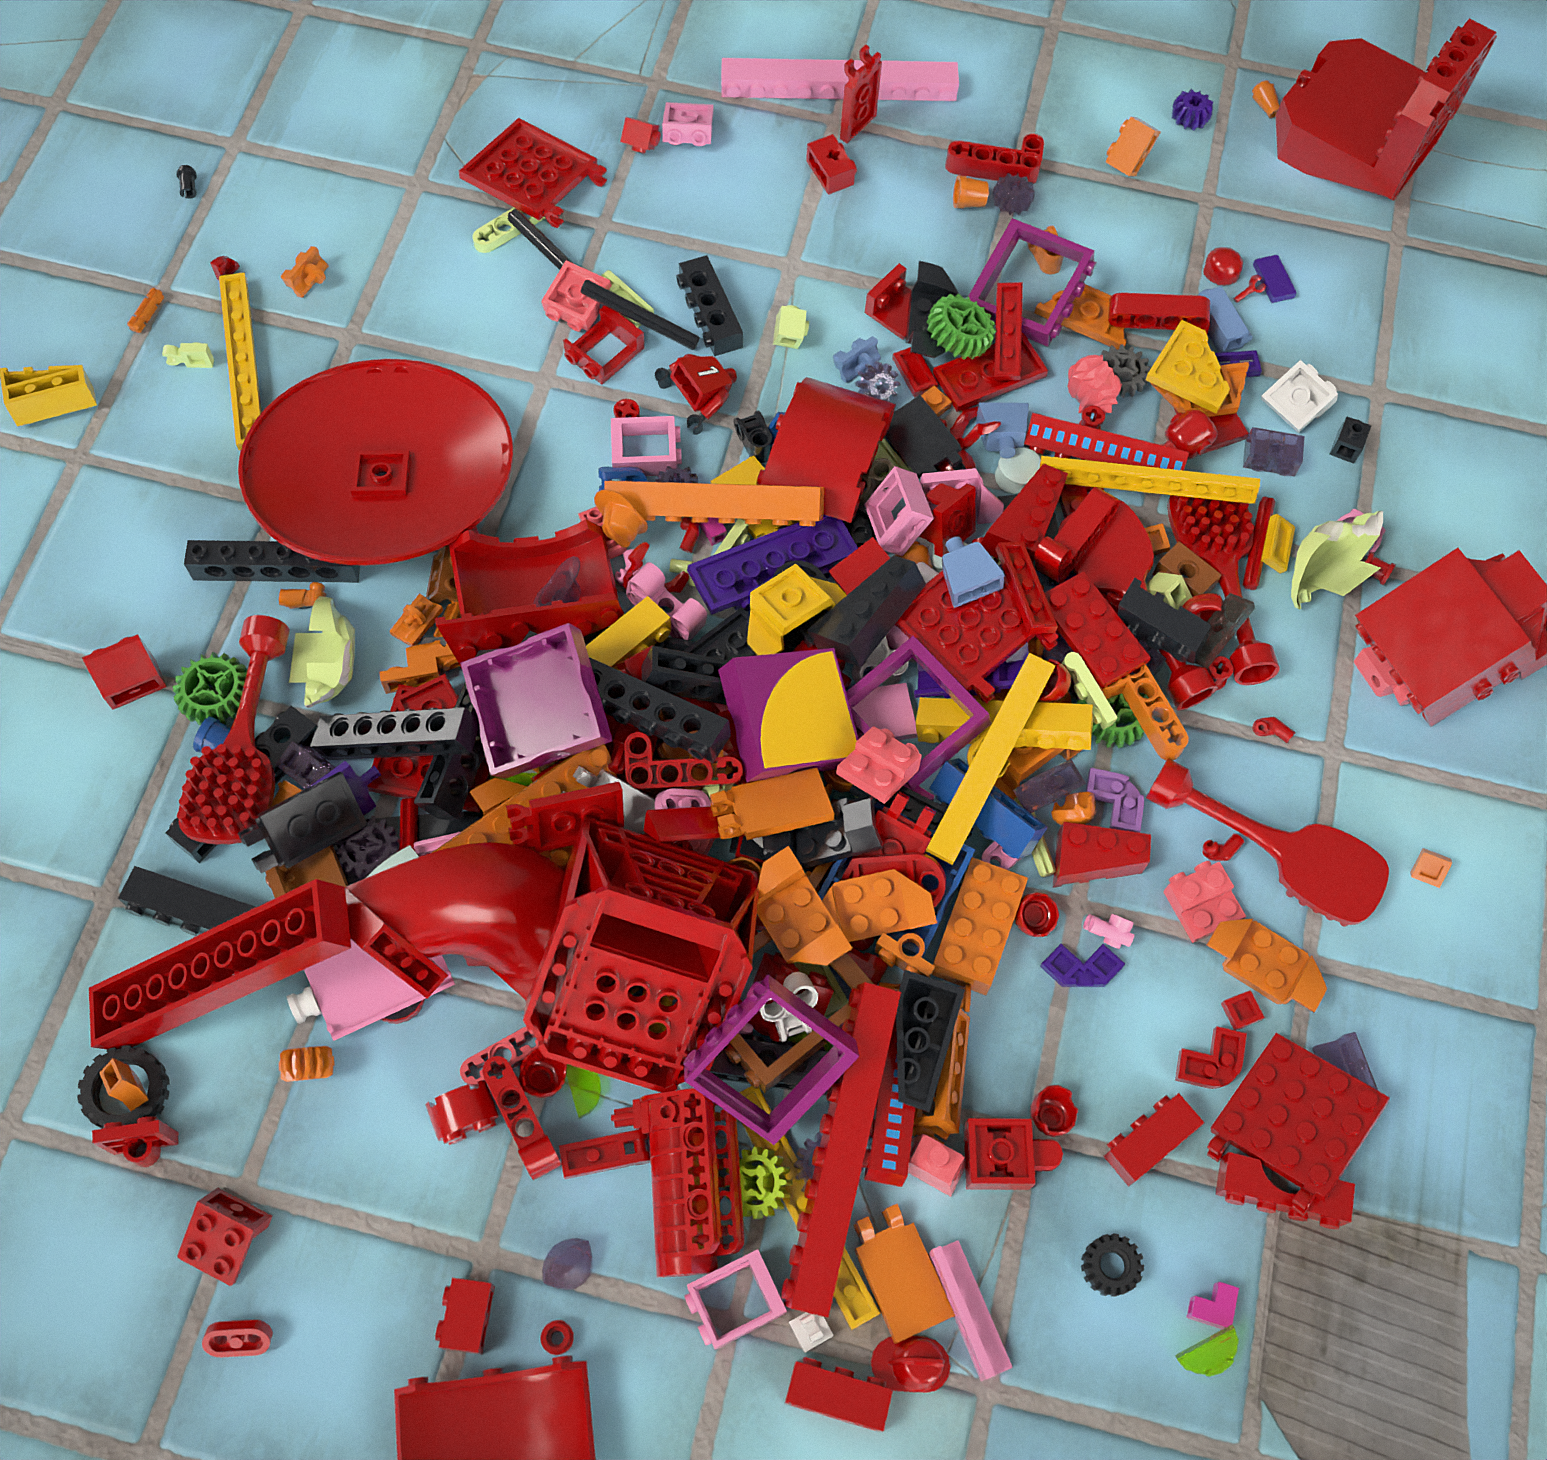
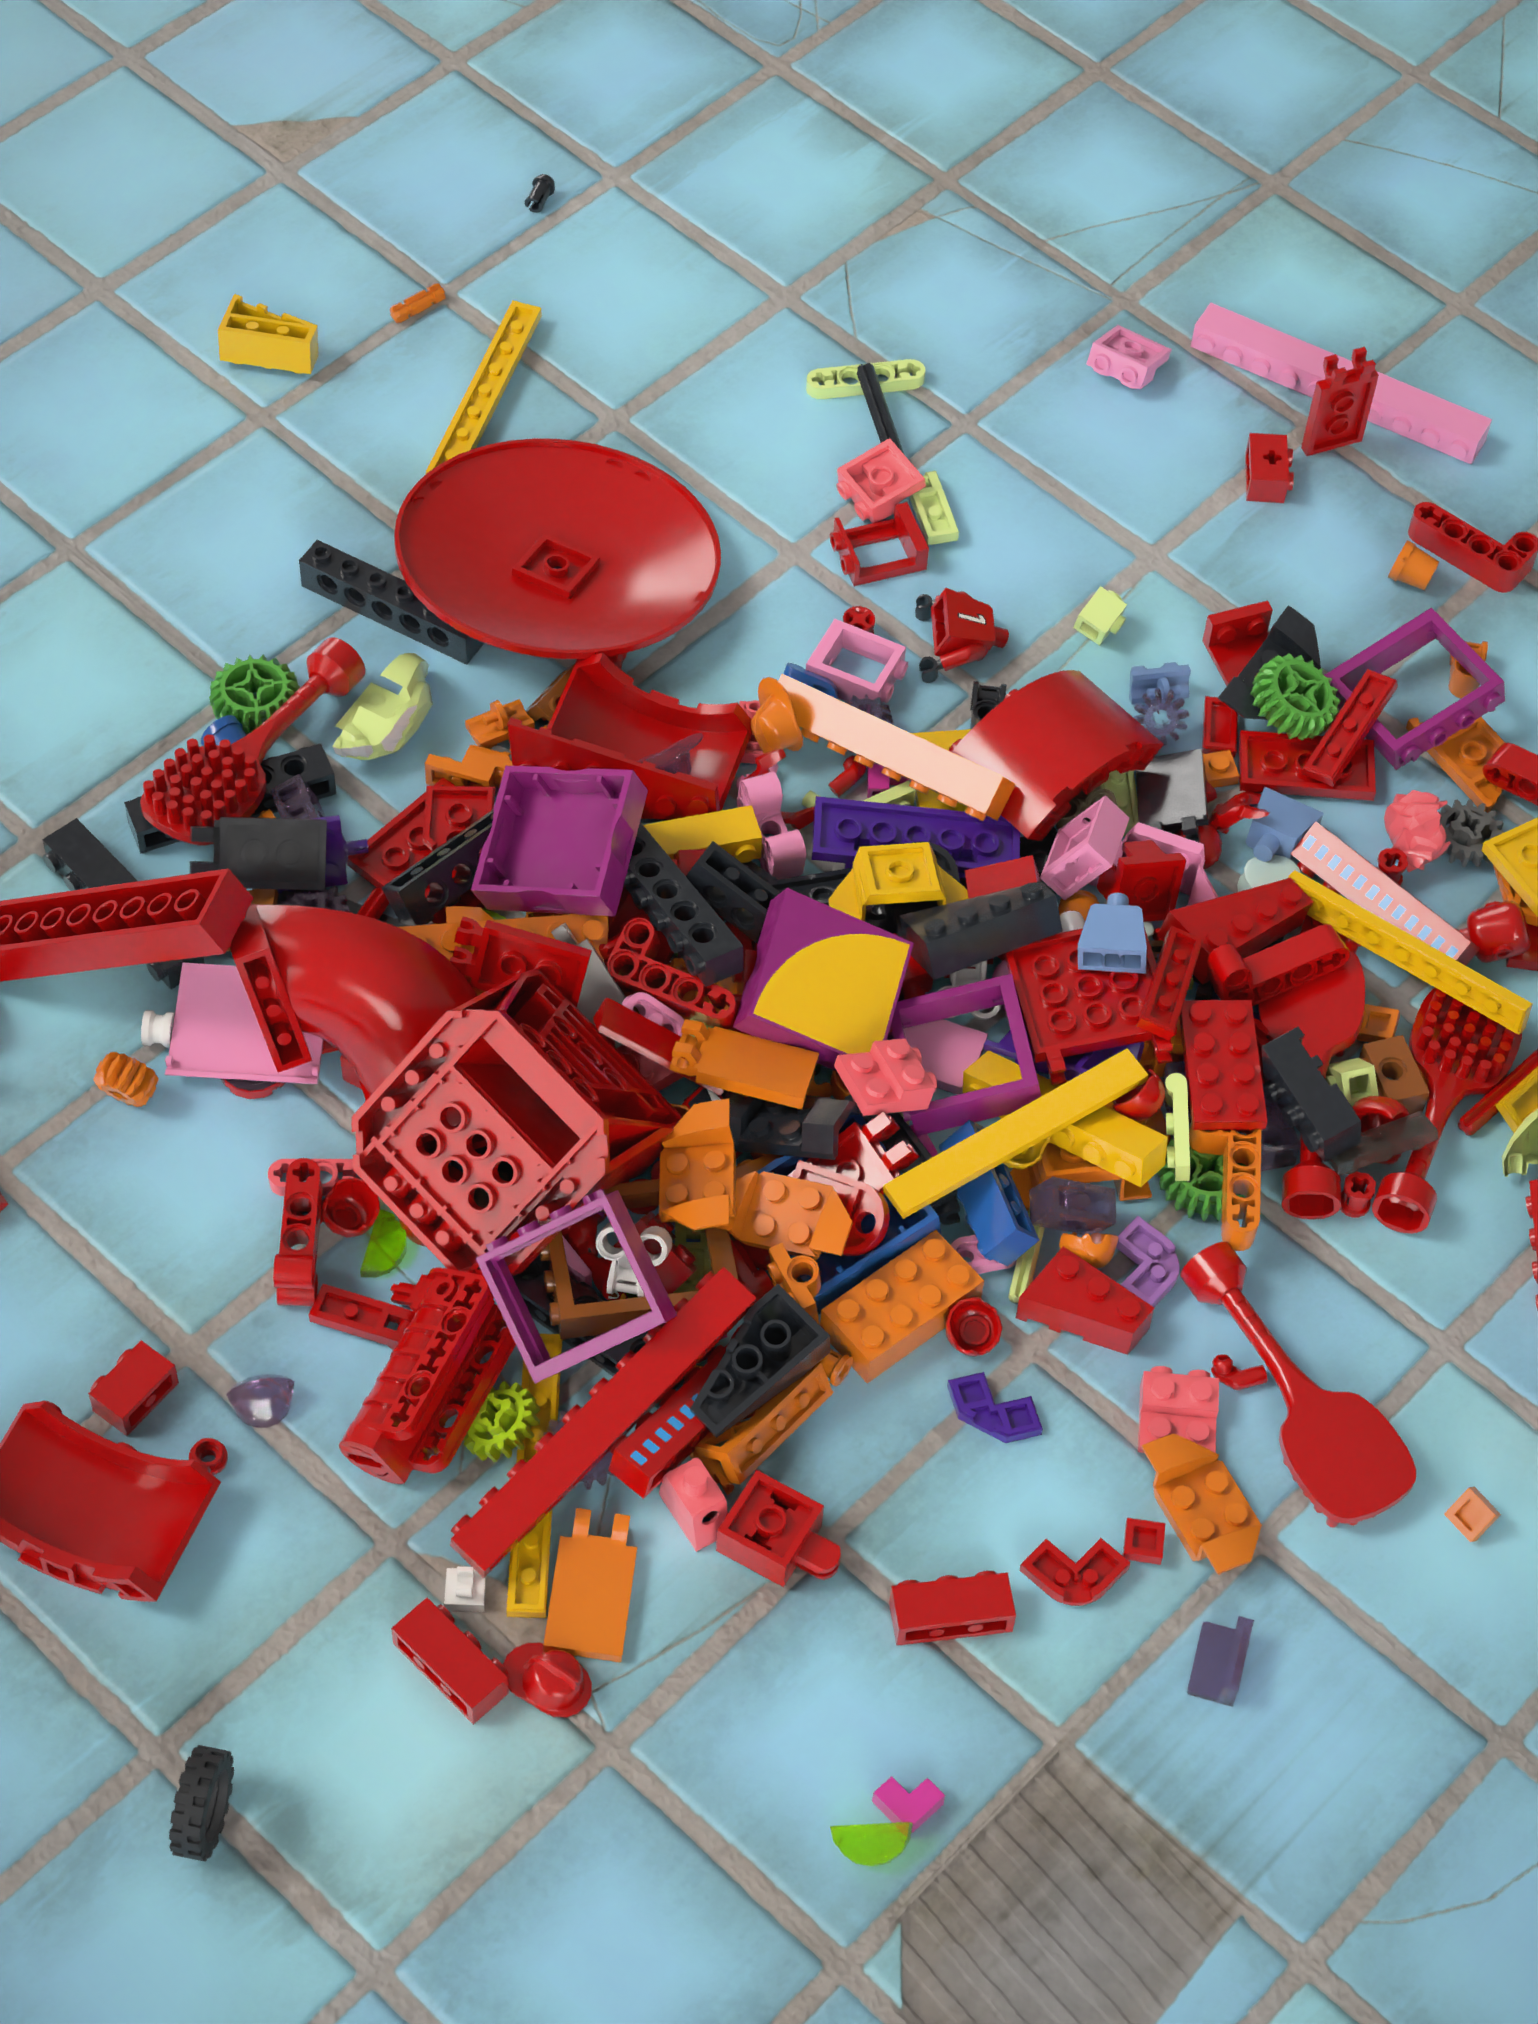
camera: 30 degrees right, 10 degrees down
red slope [82,634,167,710] -> none
yellowish green plate [162,342,214,368] -> none
red tile [210,256,240,280] -> none
orange arm [279,582,327,609] -> none
orange hips [281,246,328,298] -> none
black brick [310,706,479,760] -> none
red brick [425,1080,499,1145] -> none
red plate [459,118,607,228] -> none
black axle [580,280,699,350] -> none
brick [620,117,661,153] -> none
black brick [676,255,743,357] -> none
bright pink window [684,1249,787,1350] -> none
bright pink fence [928,1240,1013,1381] -> none
clear purple gear [993,173,1035,216] -> none
red hair [1030,1084,1079,1137] -> none
black tyre [1081,1233,1144,1297] -> none
bright pink plate [1083,914,1134,949] -> none
red plate [1207,1033,1390,1216] -> none
red arch [1215,1152,1355,1229] -> none
red arm [1252,717,1296,743] -> none

